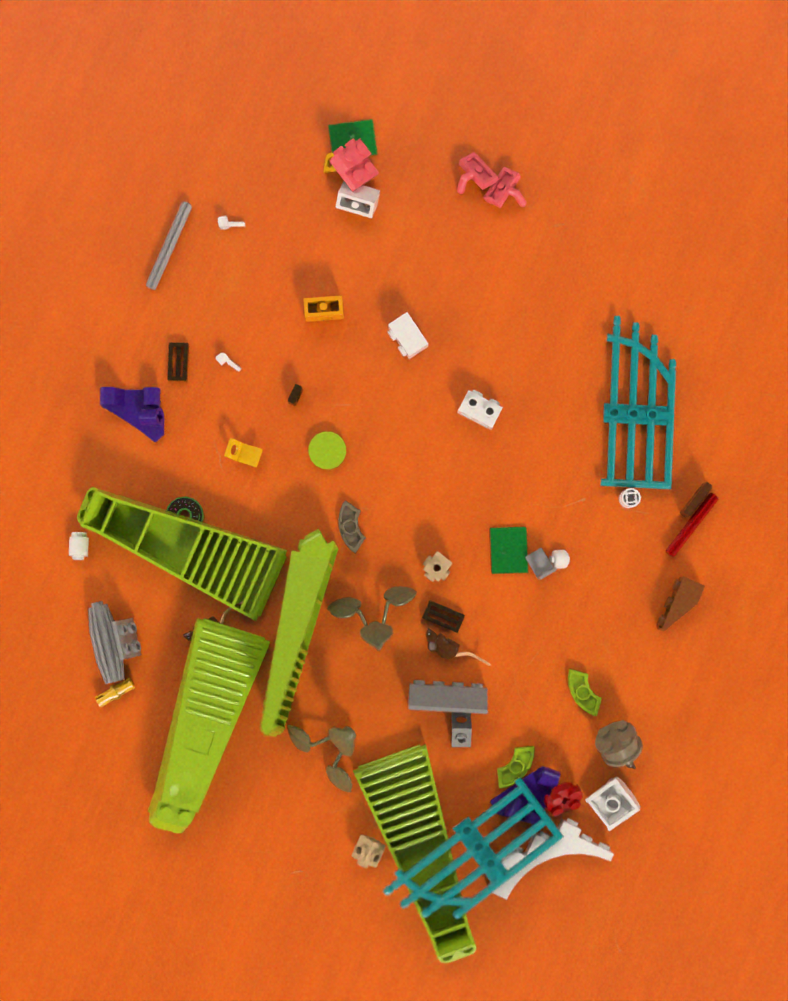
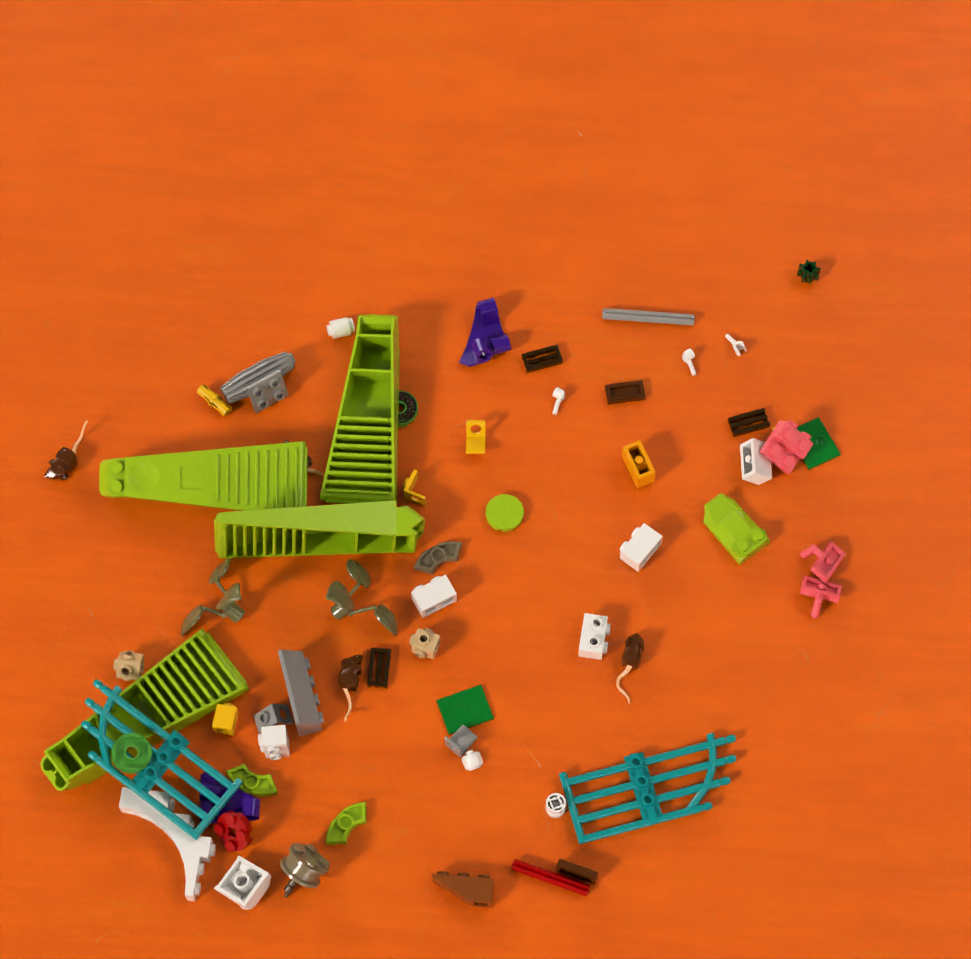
camera: 75 degrees right, 20 degrees down
dark brown tile [288,384,303,406] -> none
none -> reddish brown animal [44,420,88,480]
none -> bright green tile [111,733,152,774]
none -> yellow brick [212,703,239,736]
none -> white brick [258,725,290,760]
none -> yellow bracket [403,469,426,507]
none -> white brick [411,575,457,618]
none -> reddish brown tile [605,380,645,405]
none -> reddish brown animal [616,633,644,704]
none -> lime slope [703,493,770,565]
none -> white hand [725,334,747,356]
none -> dark brown tile [728,408,770,437]
none -> dark green gear [797,260,821,284]

